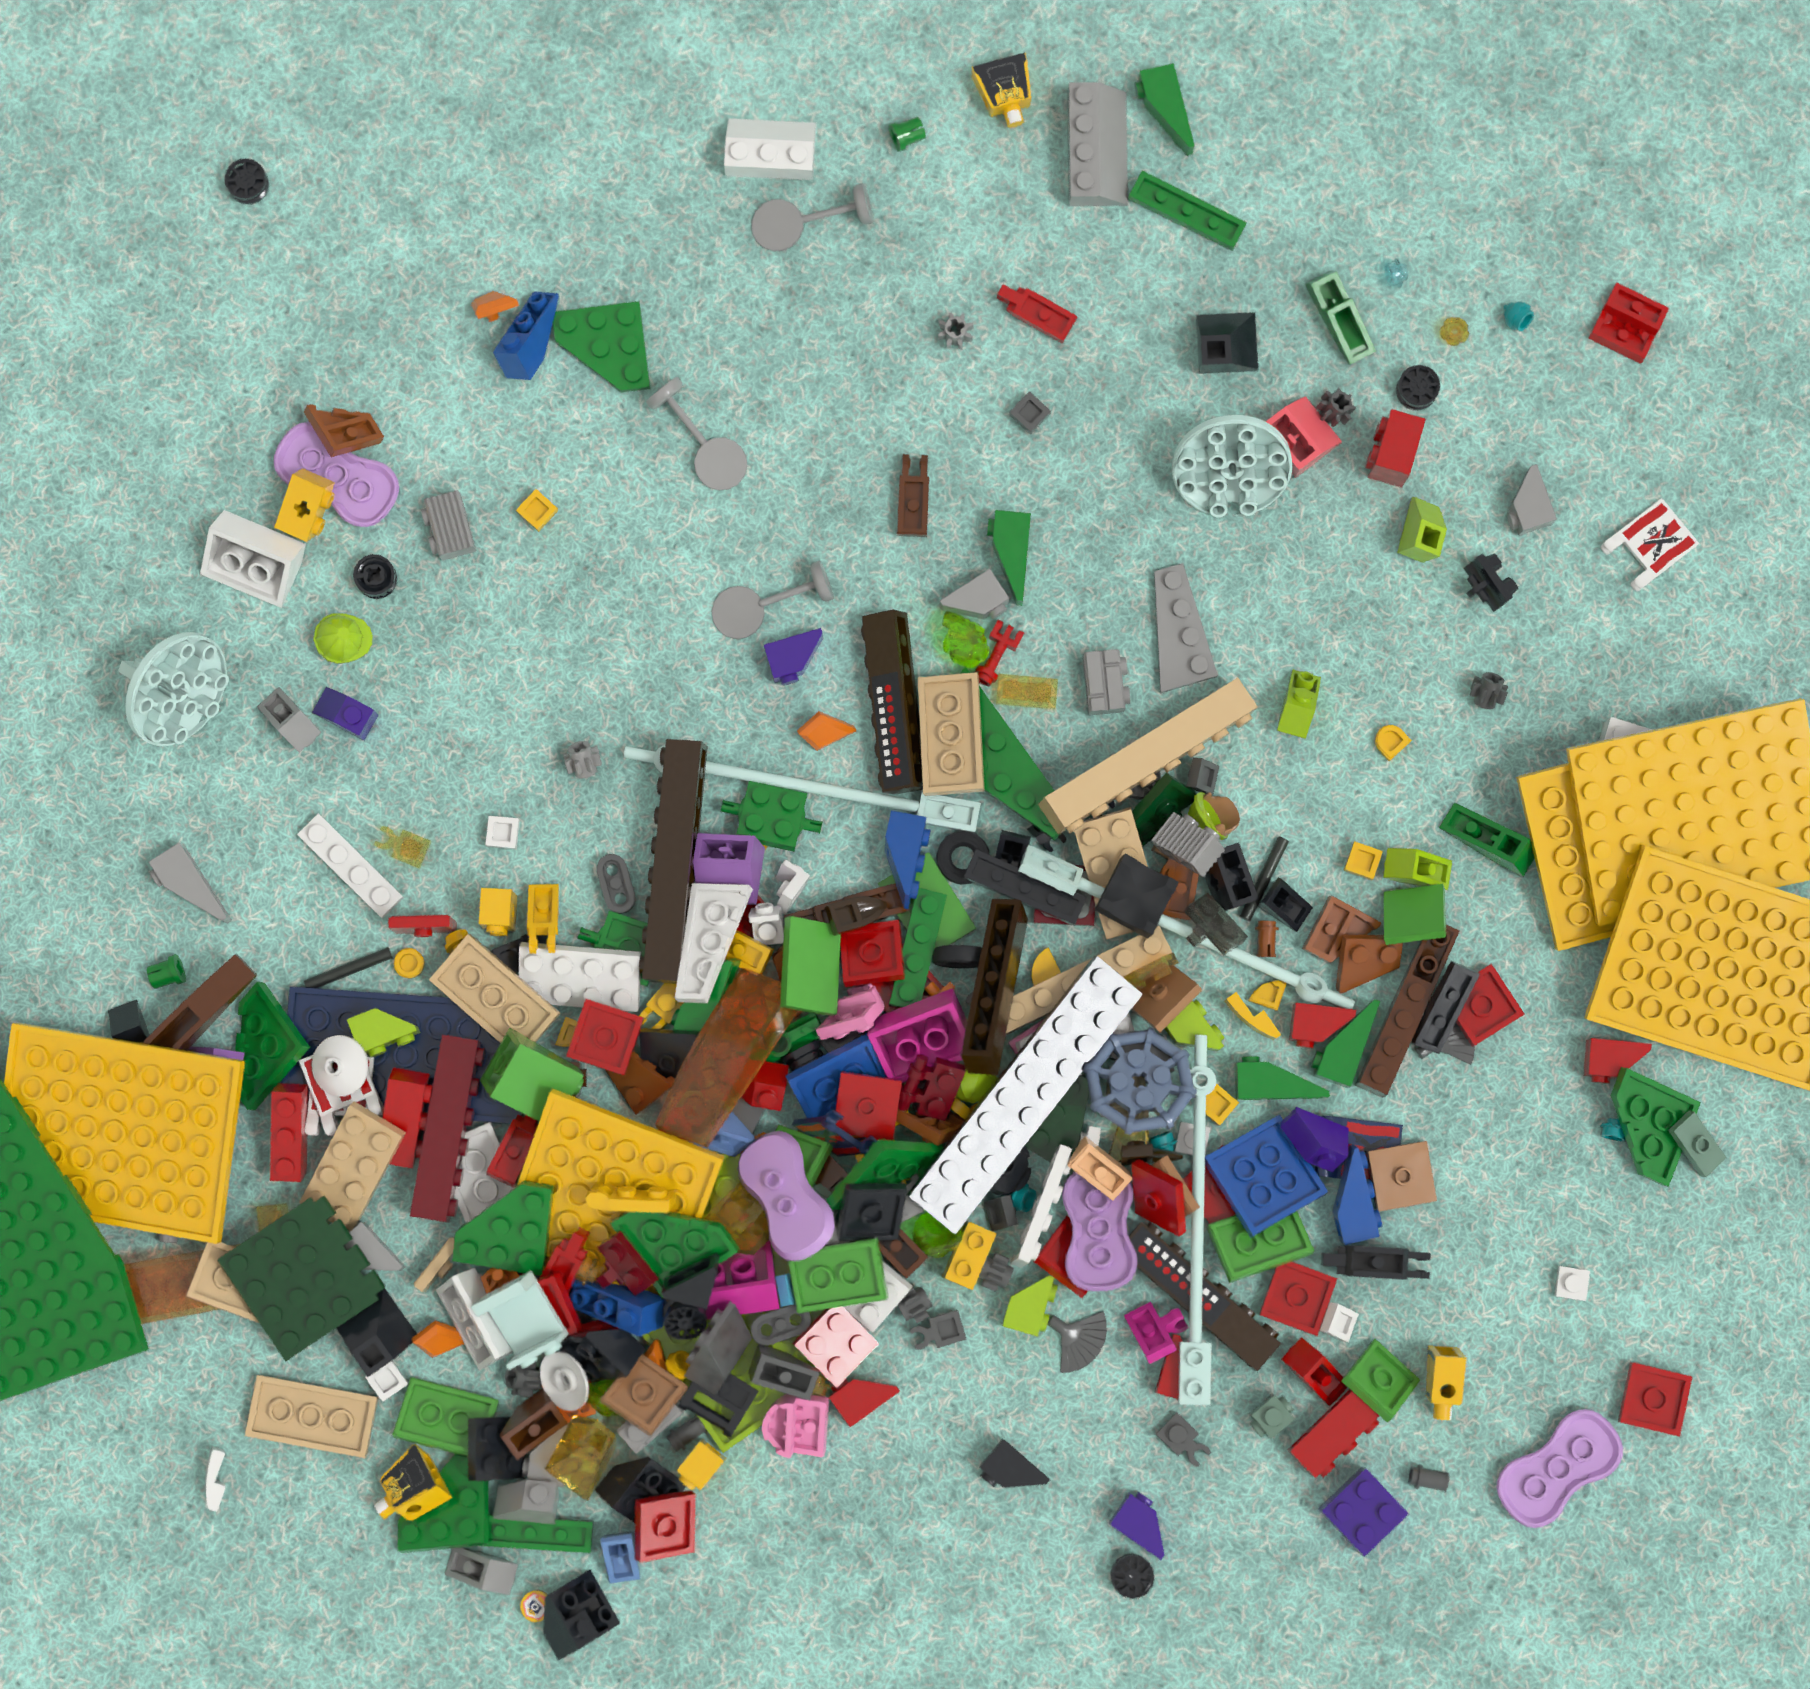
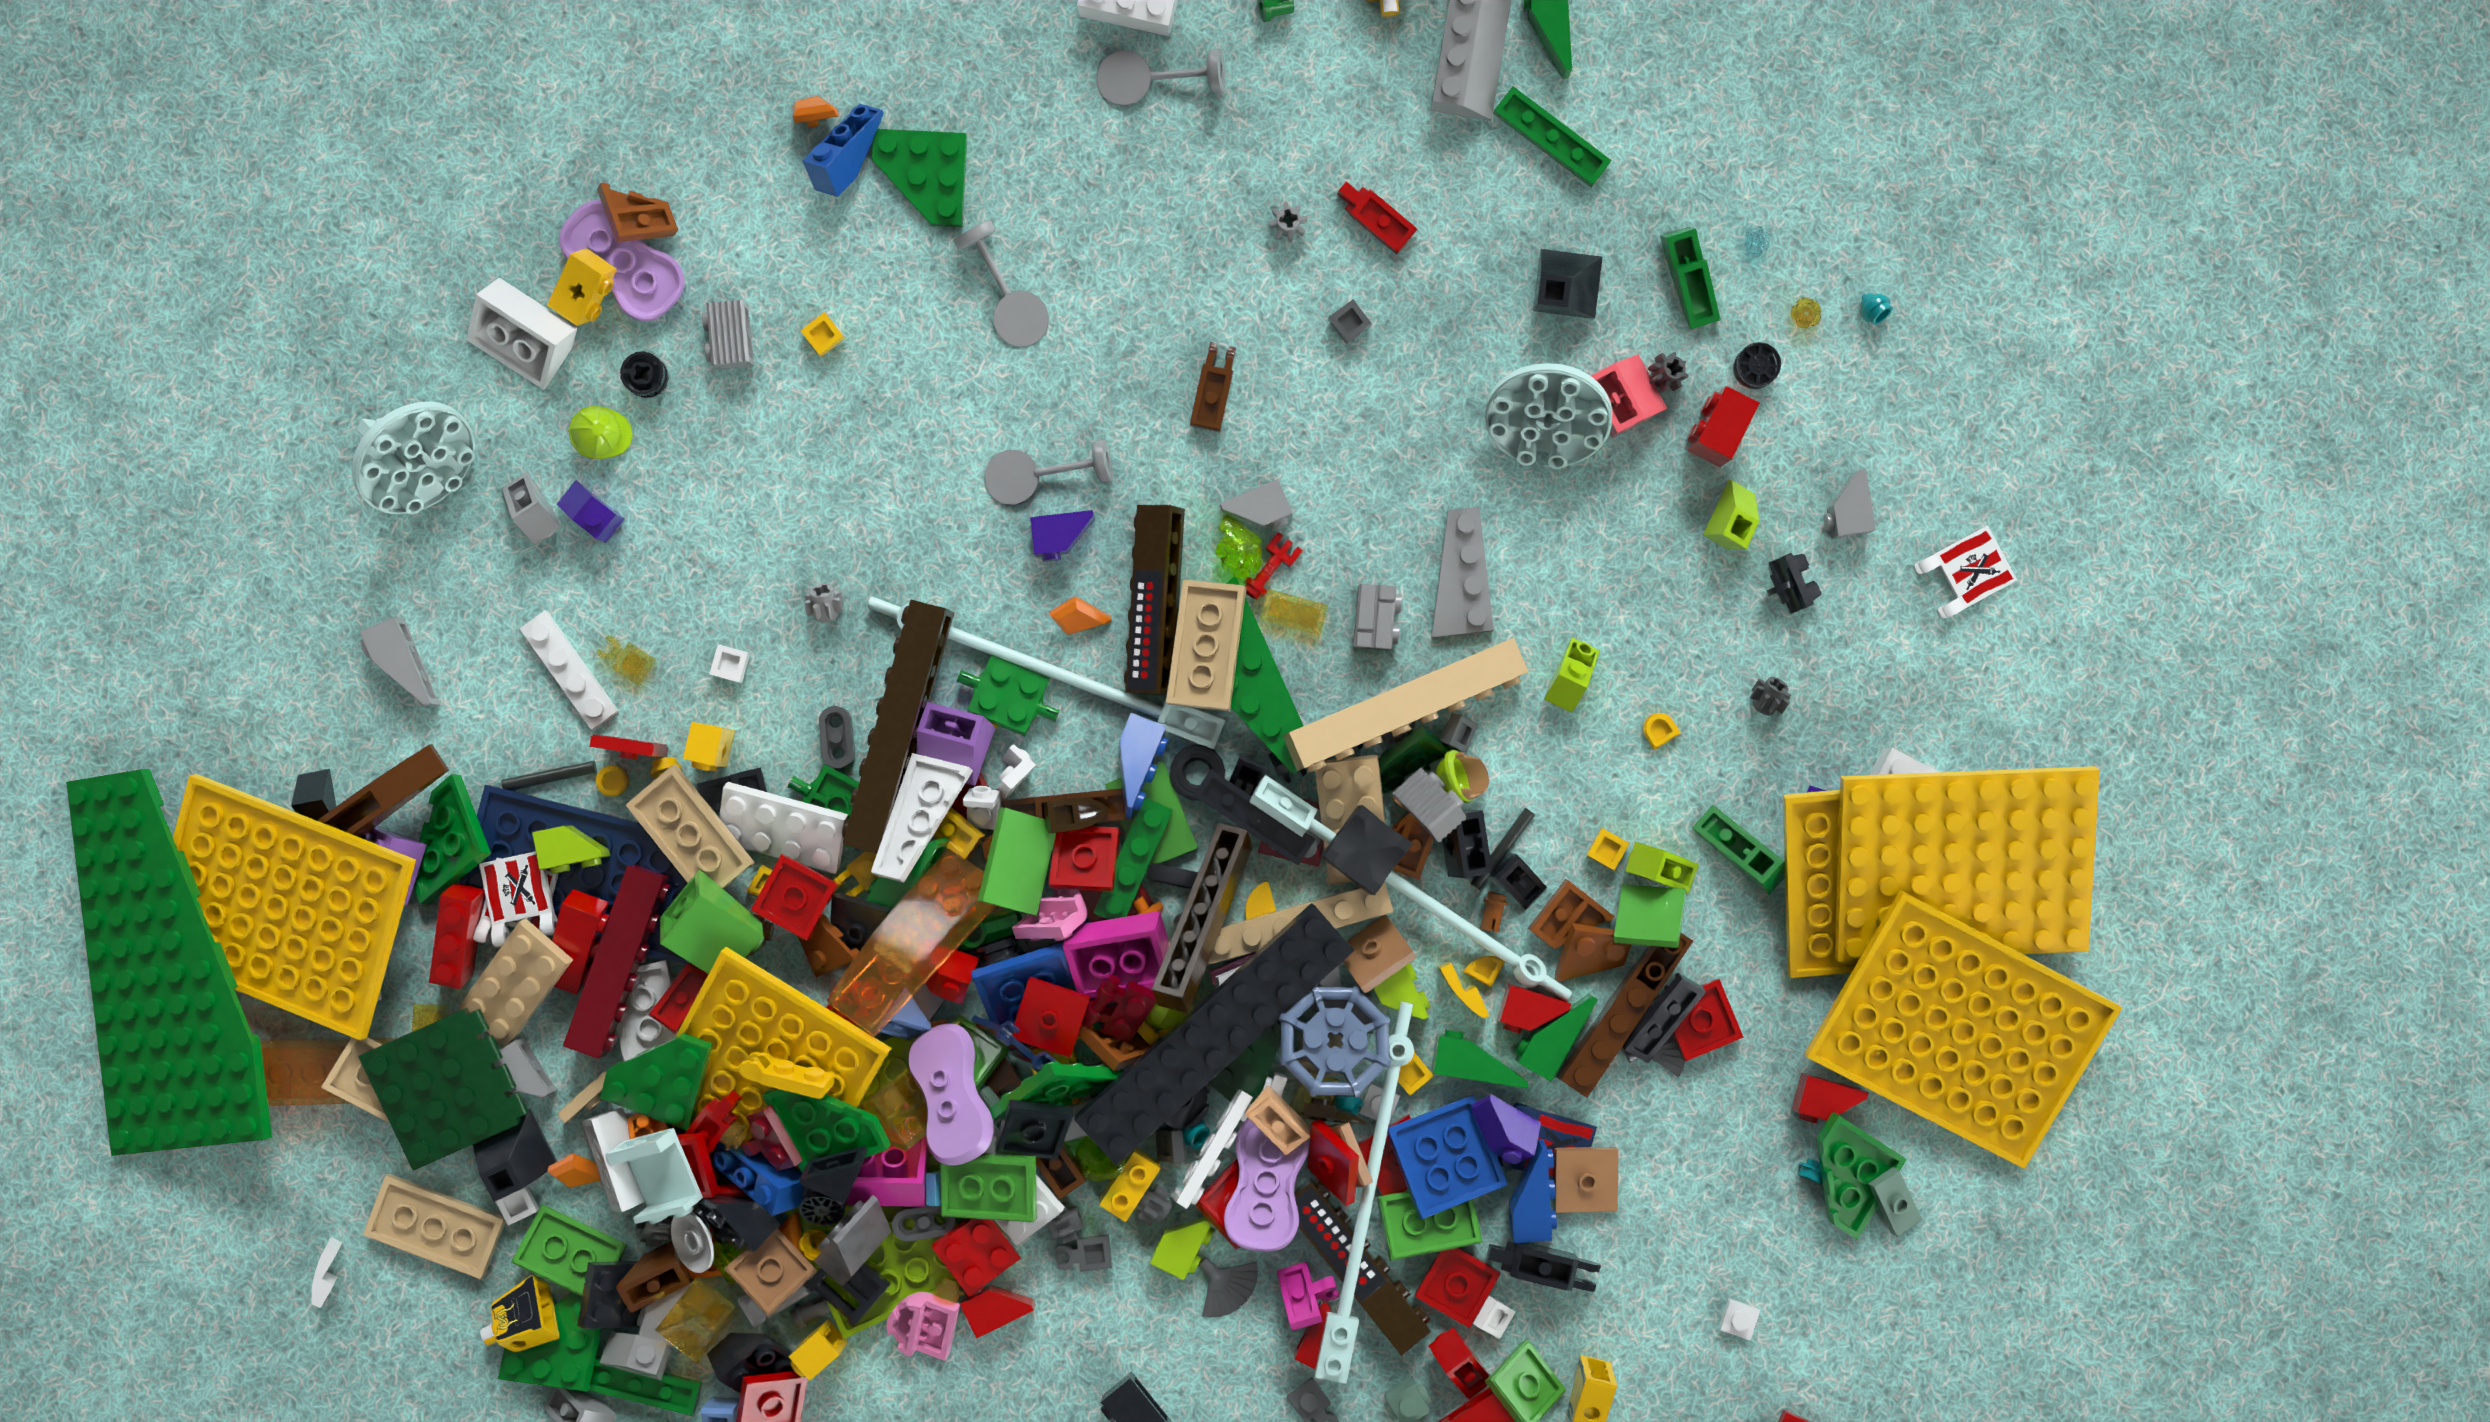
camera: 10 degrees right, 5 degrees up
green bush [147,954,186,989] -> none
white dish [312,1035,368,1096] -> none
yellow hinge [527,884,559,954] -> none
dark grey slope [748,1344,820,1401] -> none
green slope [987,510,1031,606] -> none
clear yellow plate [1123,952,1179,990] -> none
clear smoke plate [1184,893,1248,955] -> none
red slope [1589,282,1669,364] -> none

